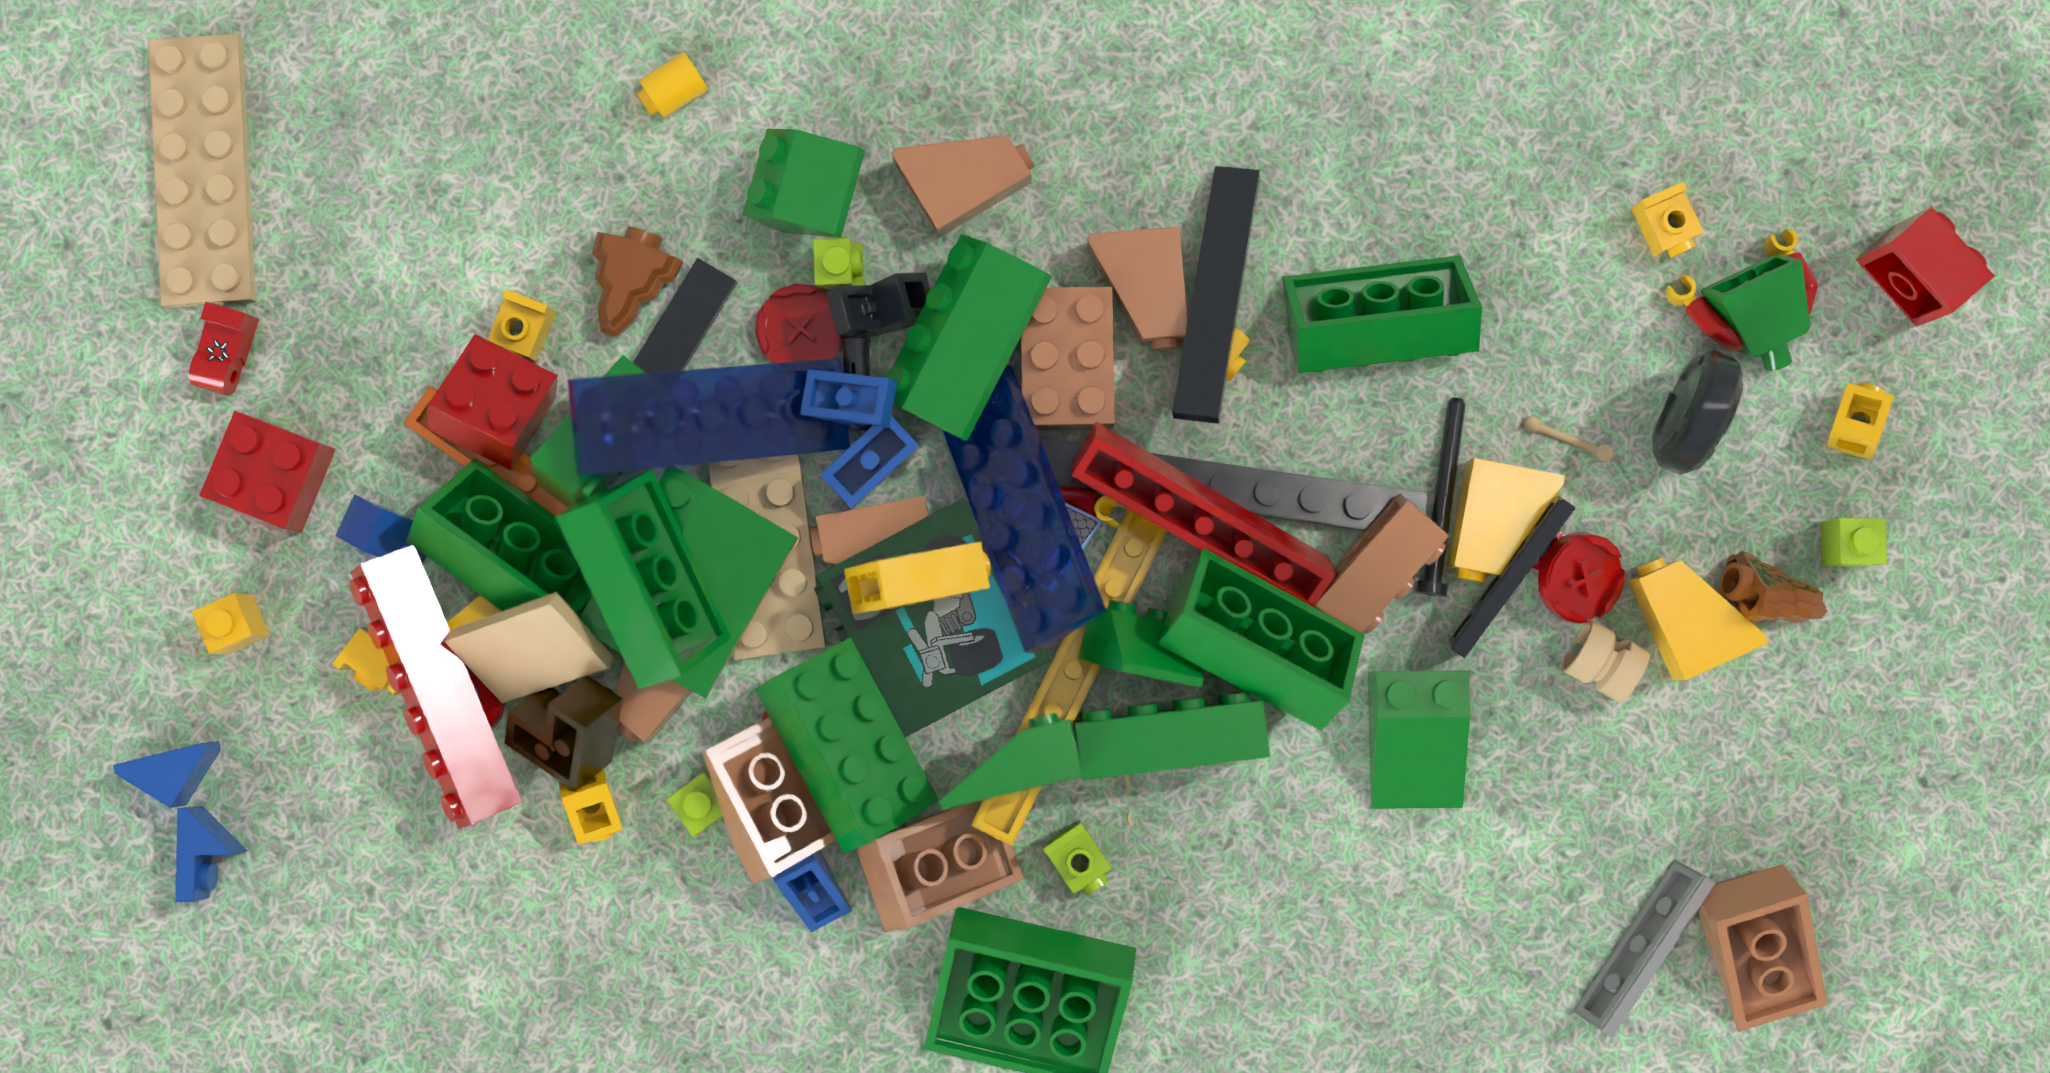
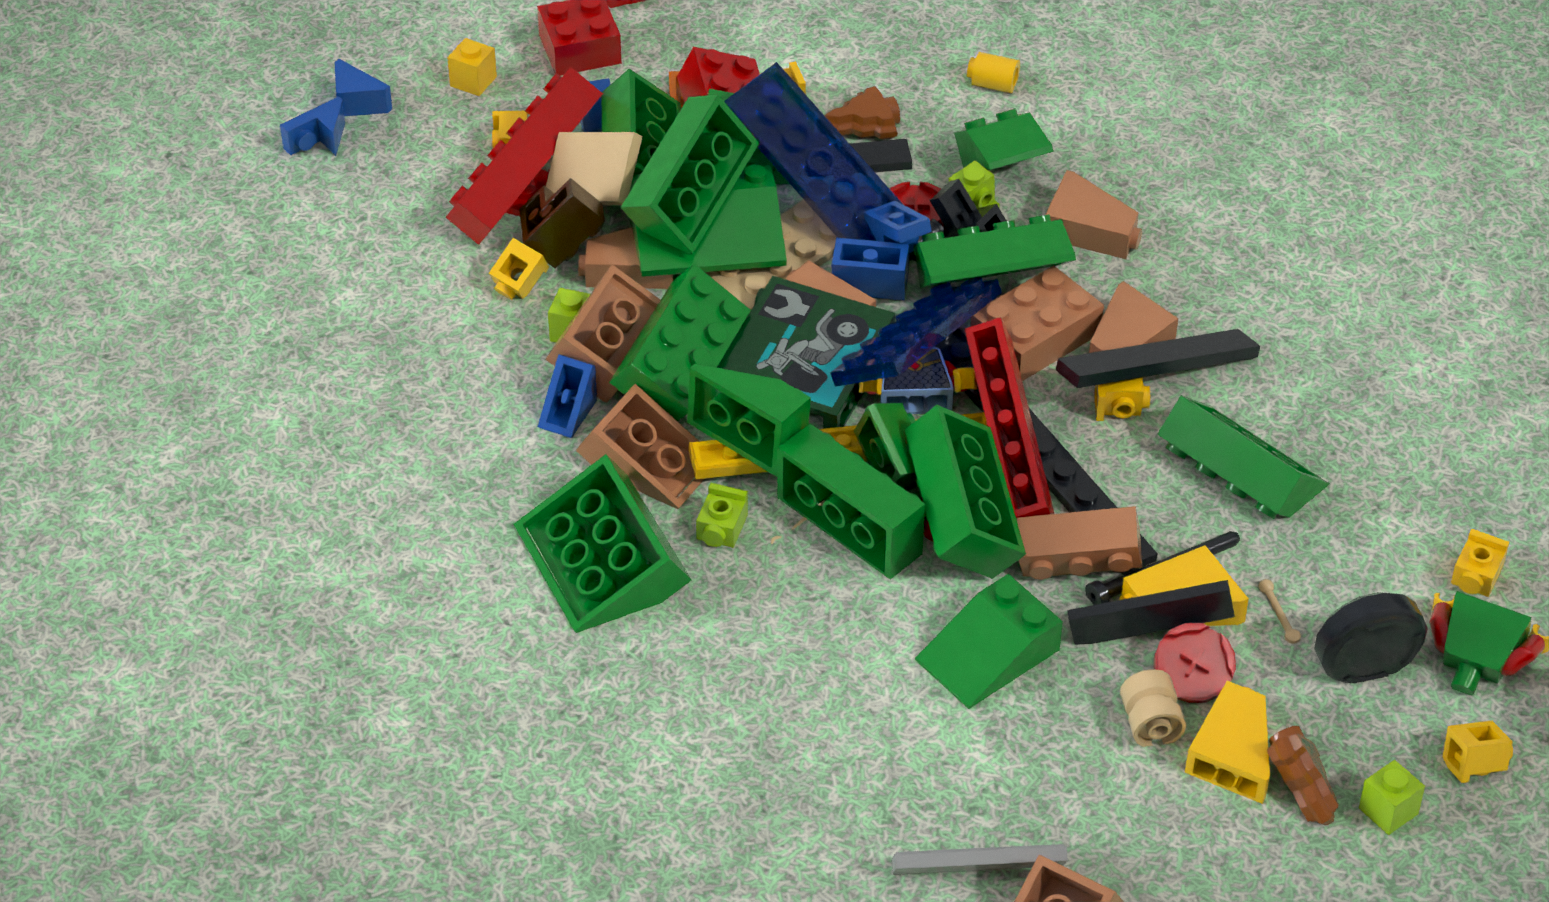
camera: 50 degrees right, 40 degrees down
yellow slope [844,542,991,614] -> none

